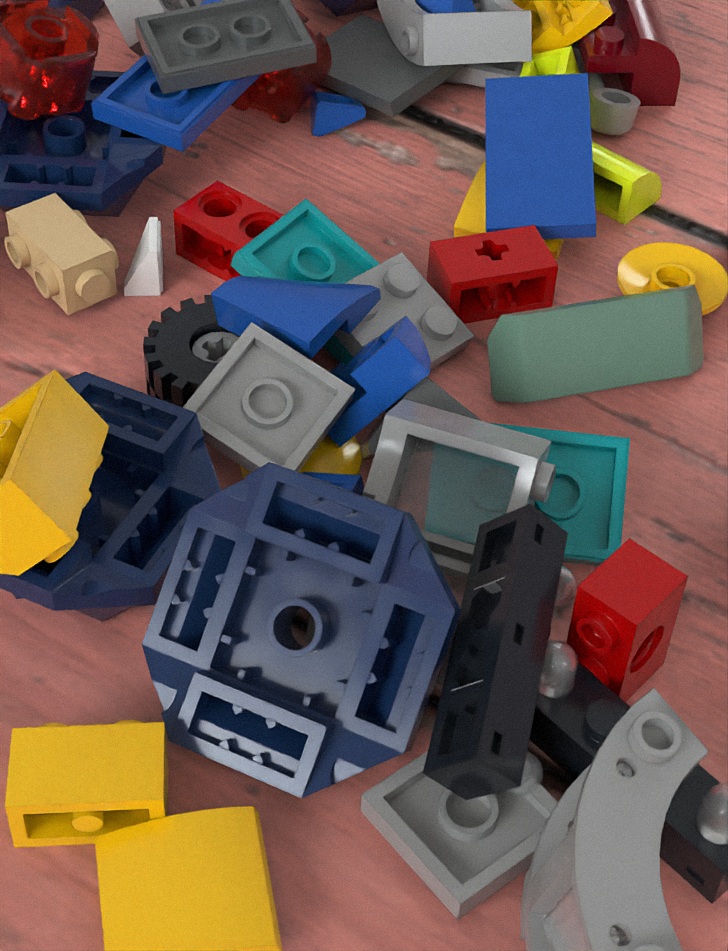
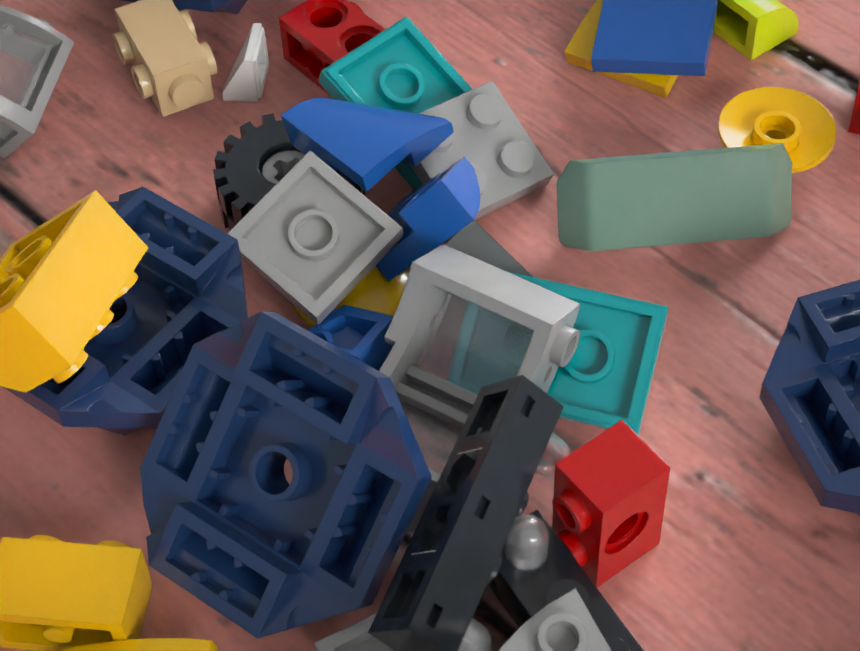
camera: 15 degrees right, 5 degrees up
red brick [427,225,559,324] -> none

